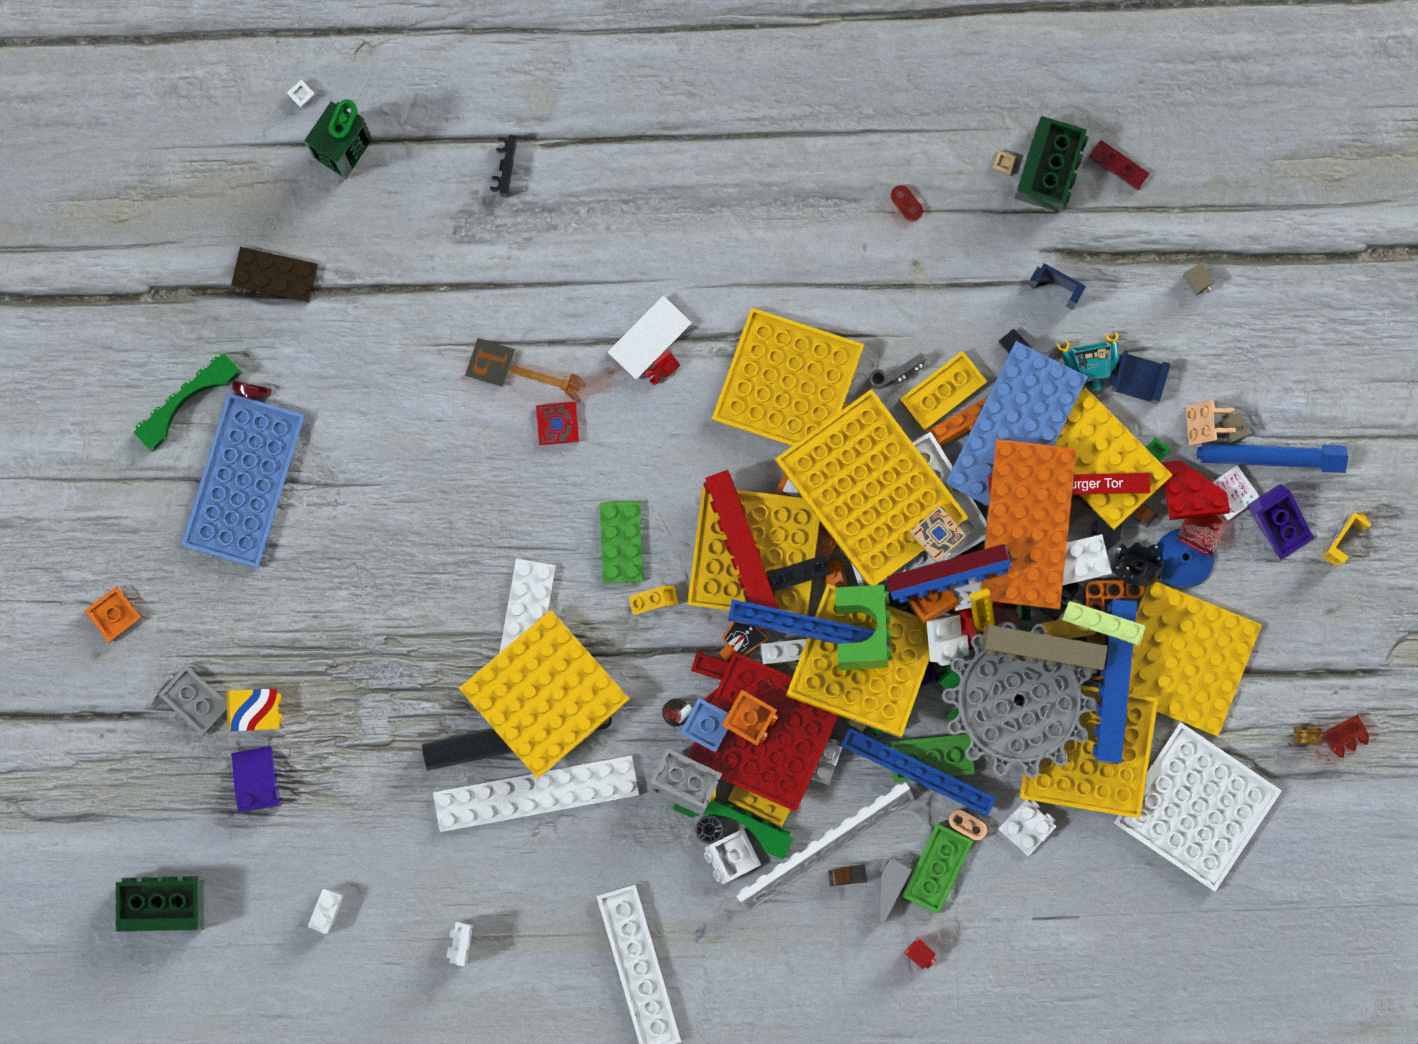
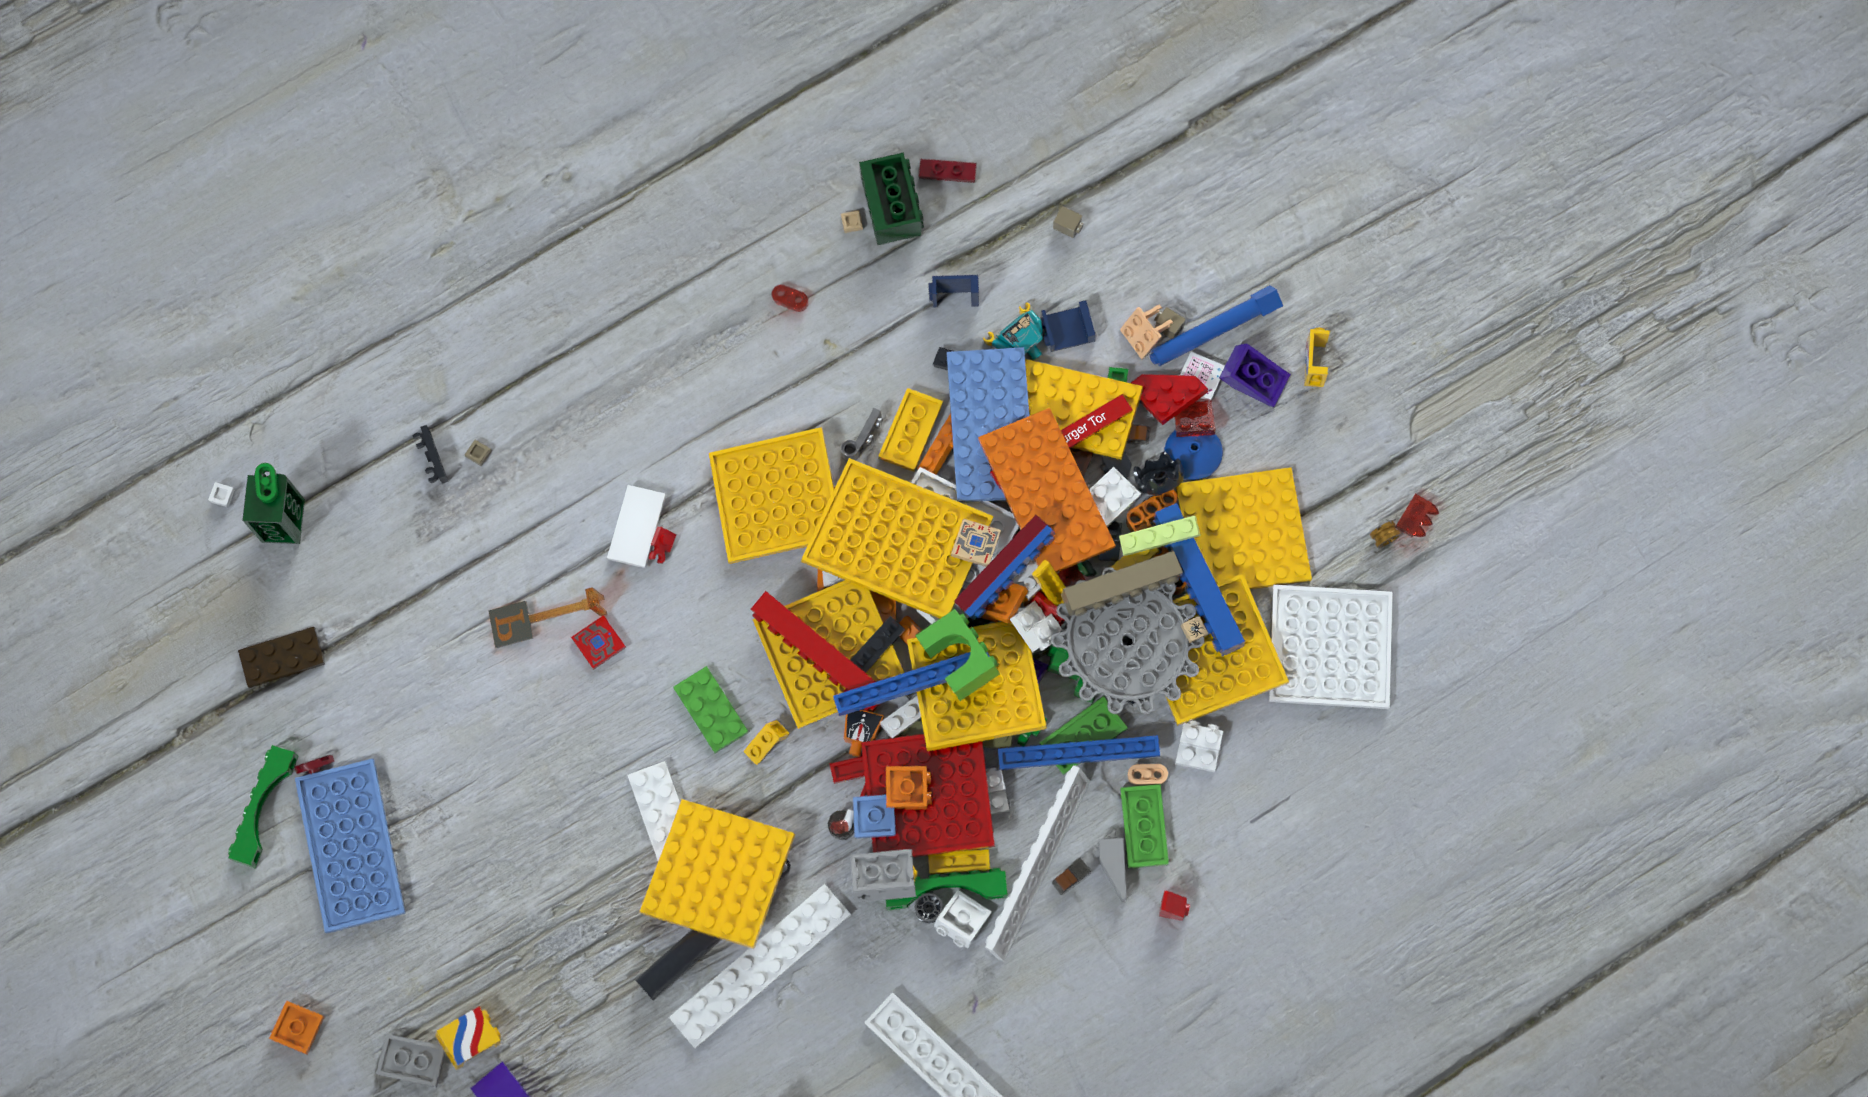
camera: 25 degrees left, 10 degrees down
none -> dark tan tile [464,440,492,466]
none -> tan tile [1181,616,1208,643]

